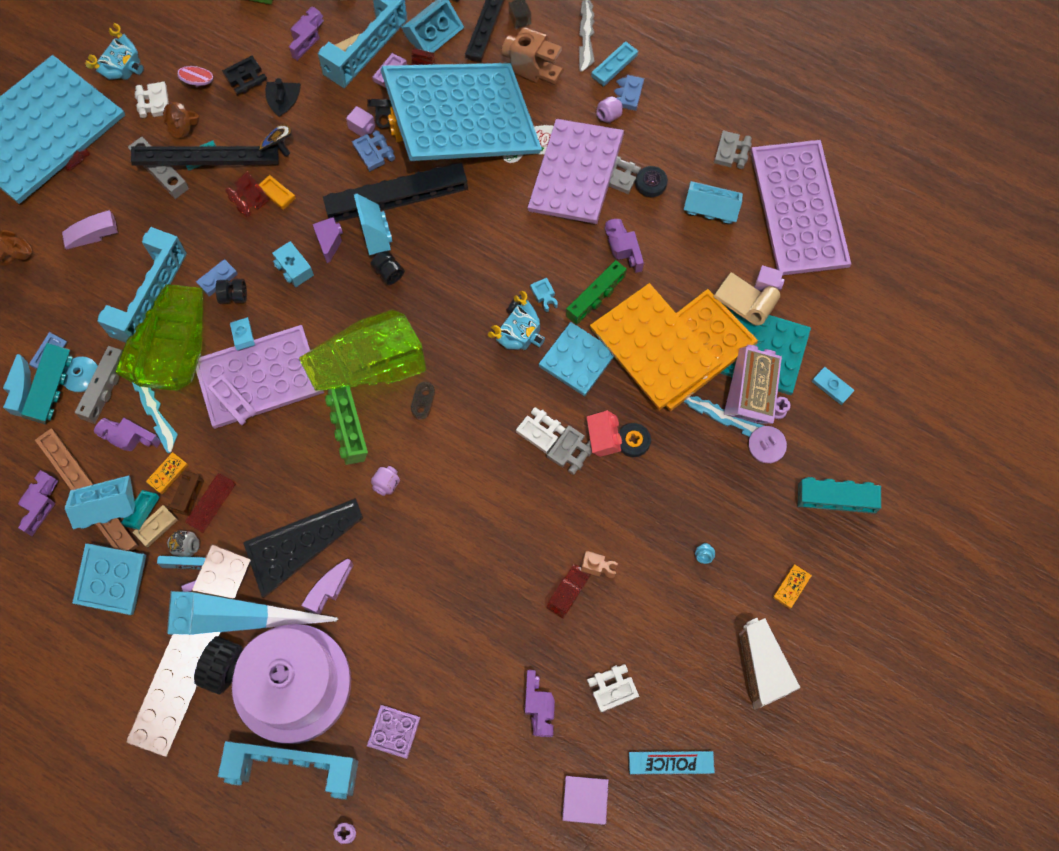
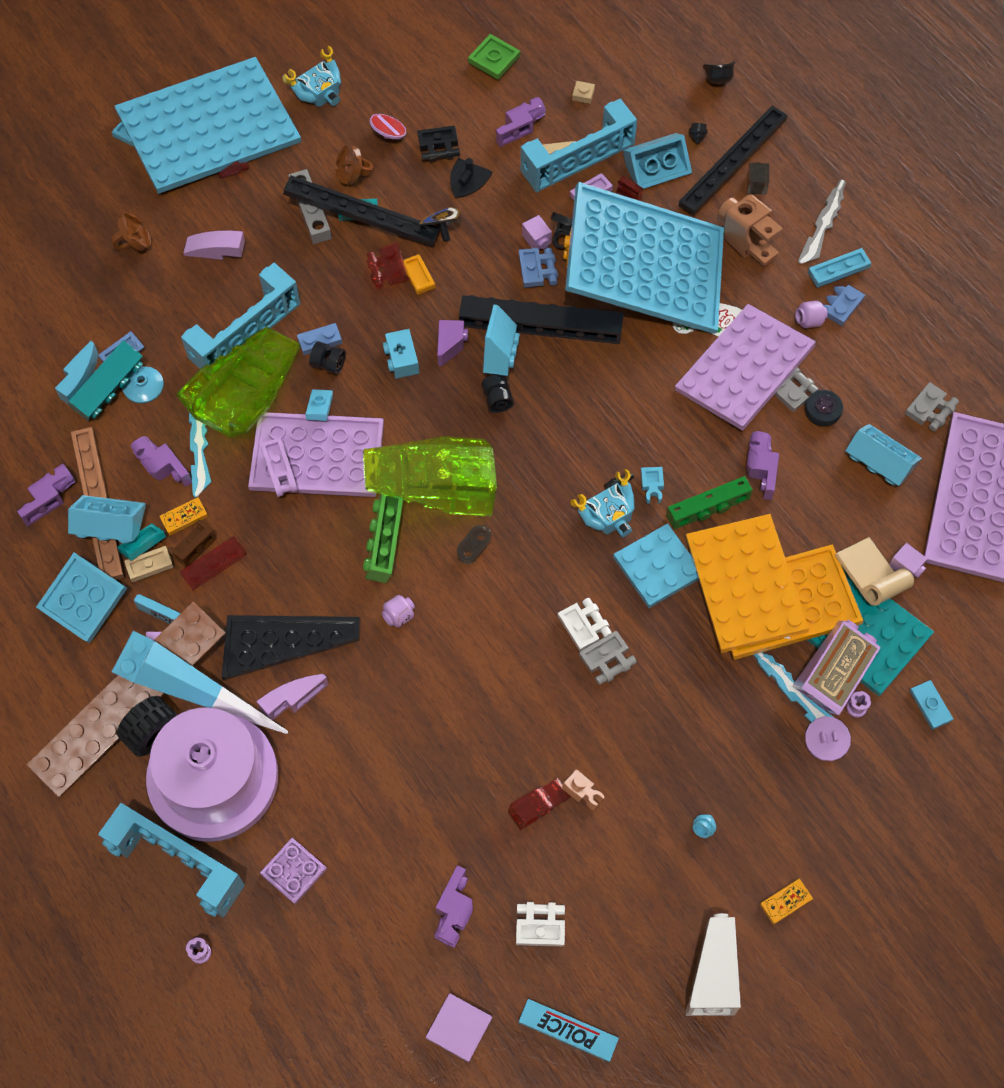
camera: 25 degrees right, 5 degrees down
light grey piece [75,346,128,424] -> none
white plate [135,81,169,118] -> none
light grey head [167,530,199,557] -> none
coral brick [587,410,622,457] -> none
black bush [618,423,651,457] -> none
teal brick [798,477,881,514] -> none

